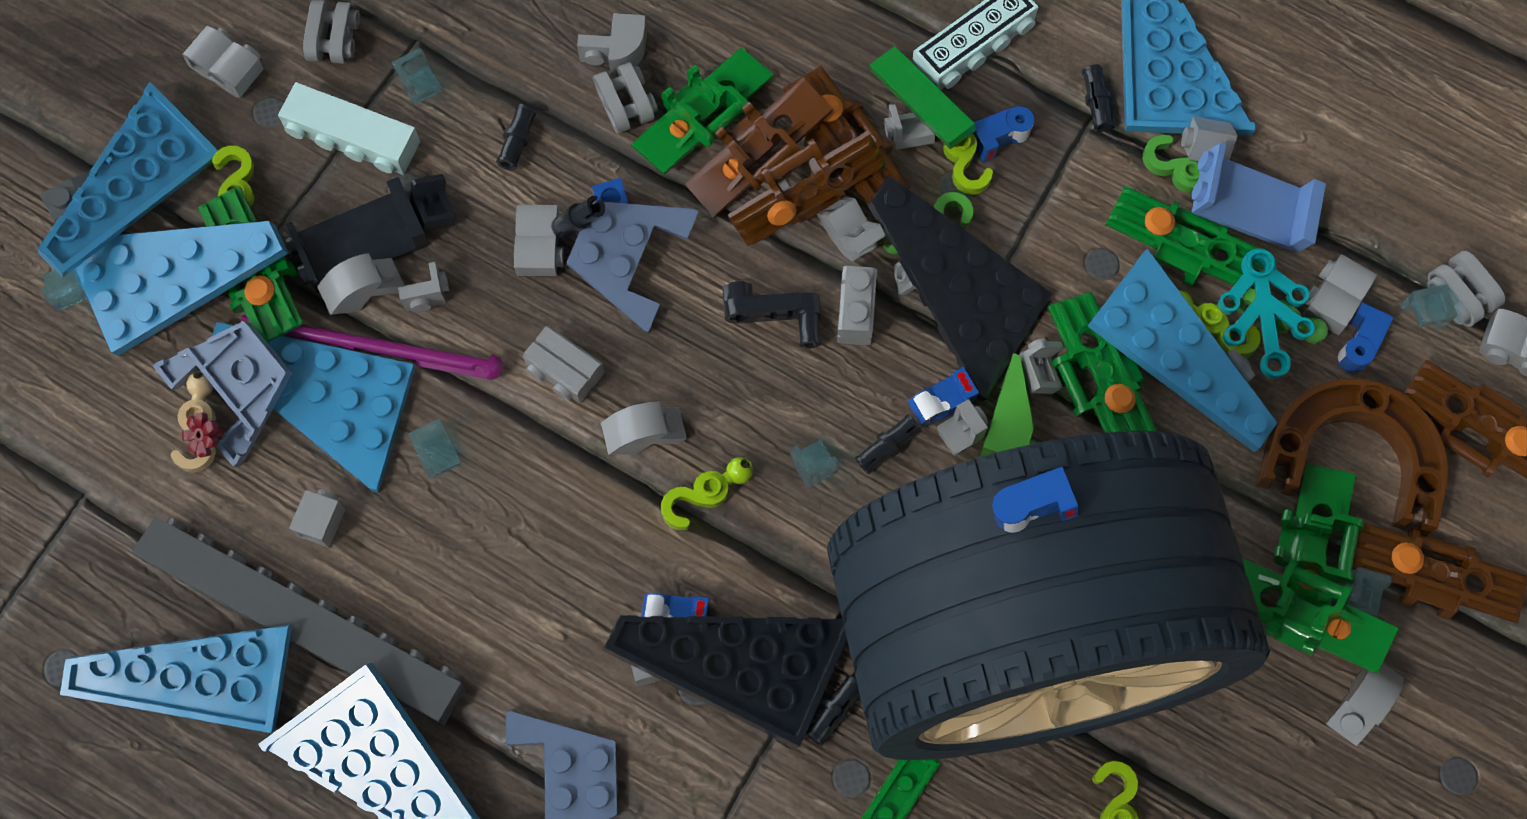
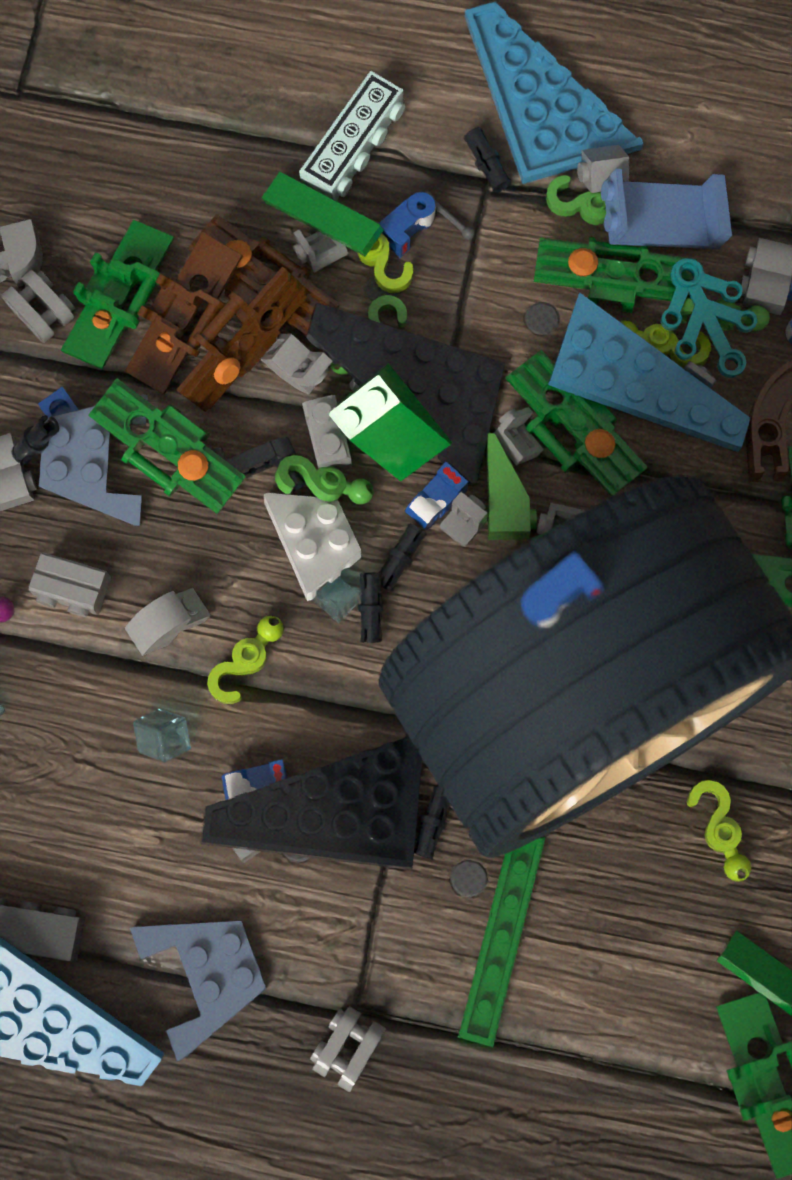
camera: 15 degrees left, 5 degrees up
none -> green piece [88,378,246,515]
none -> clear light blue panel [133,709,191,762]
none -> white wing [264,493,361,601]
none -> bright green piece [275,455,374,505]
none -> green slope [328,363,452,482]
none -> black pin [358,572,385,643]
none -> dark grey hinge [425,191,475,240]

